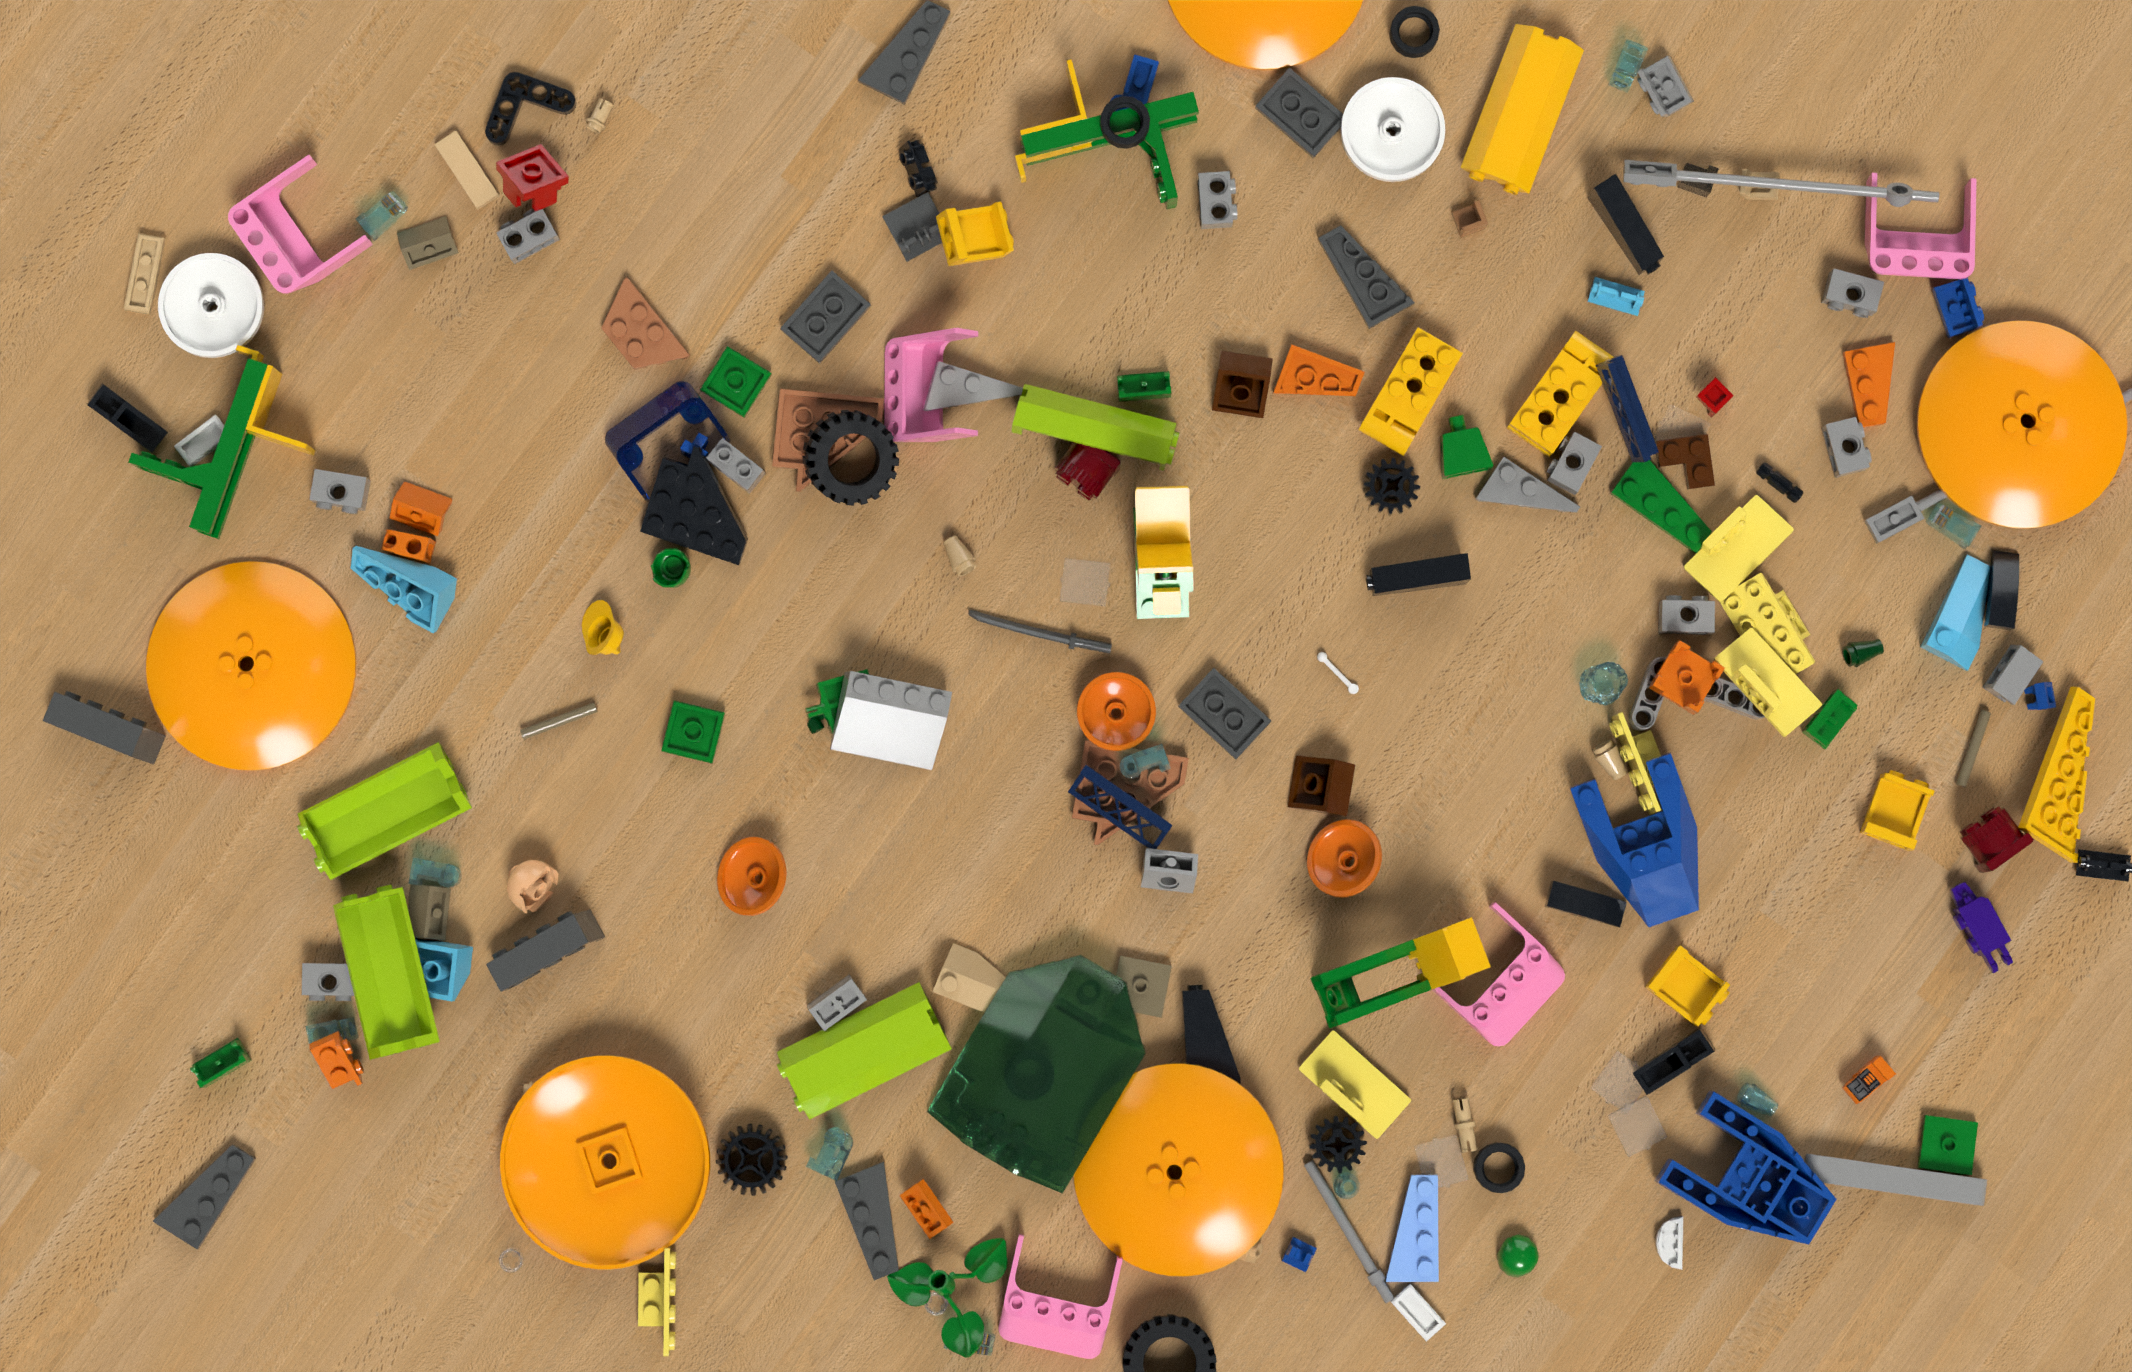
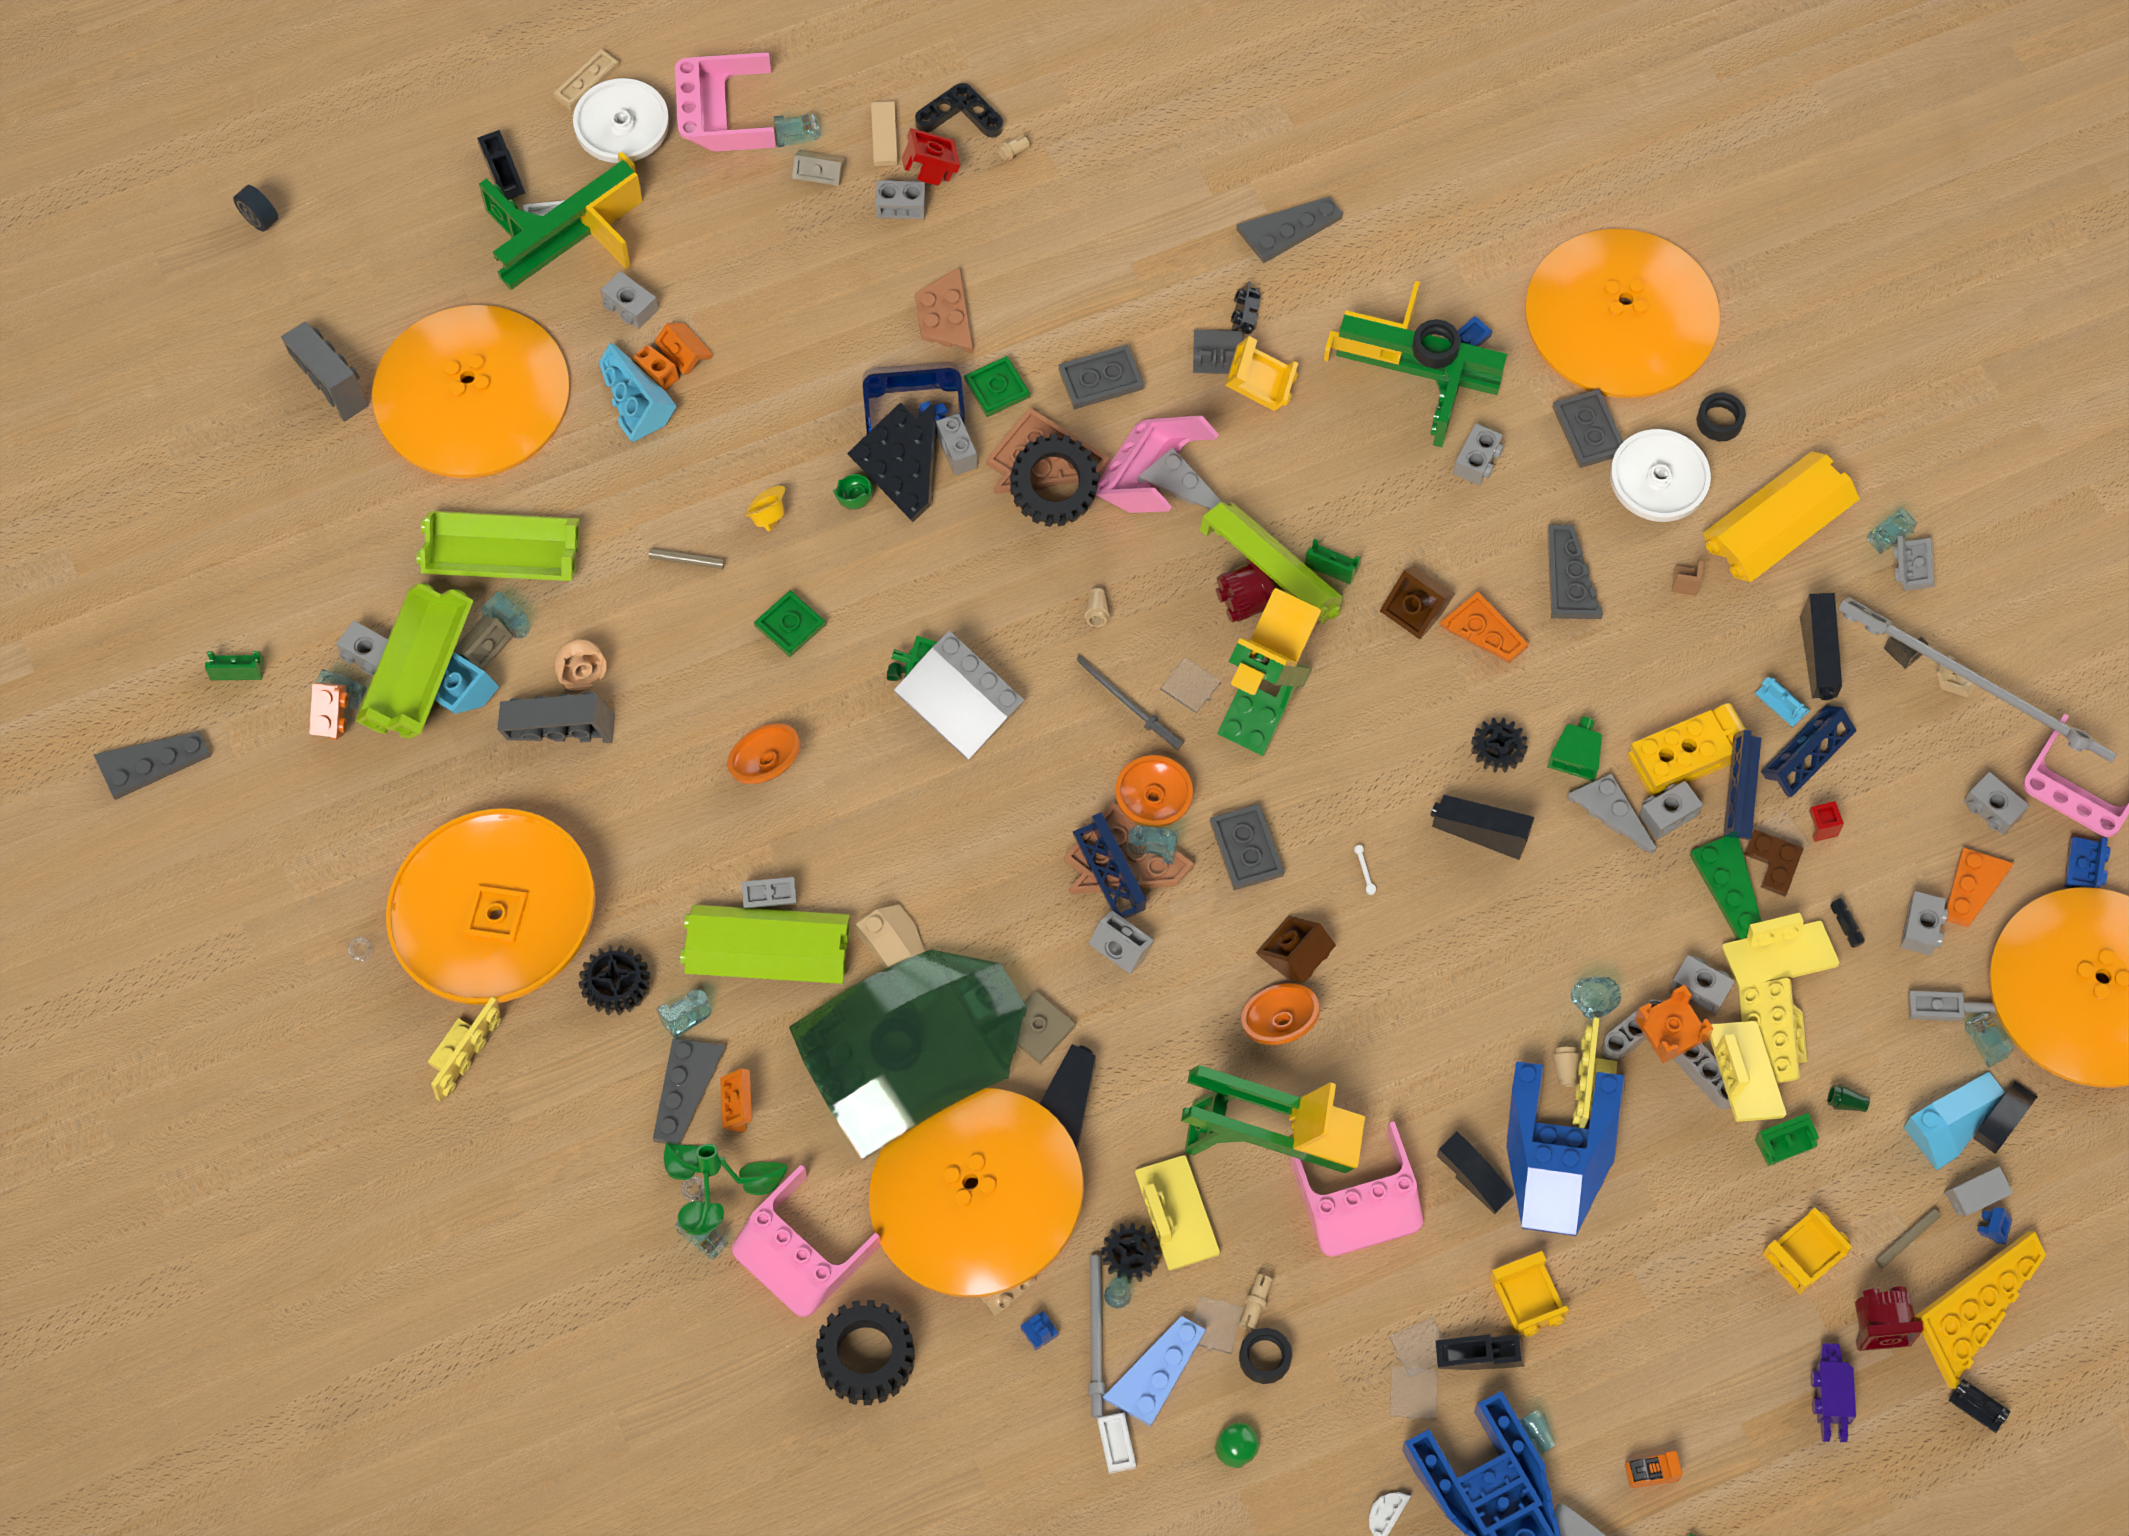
camera: 30 degrees right, 20 degrees down
yellow hinge [1358,327,1463,456] -> none
none -> dark blue fence [1761,705,1857,797]

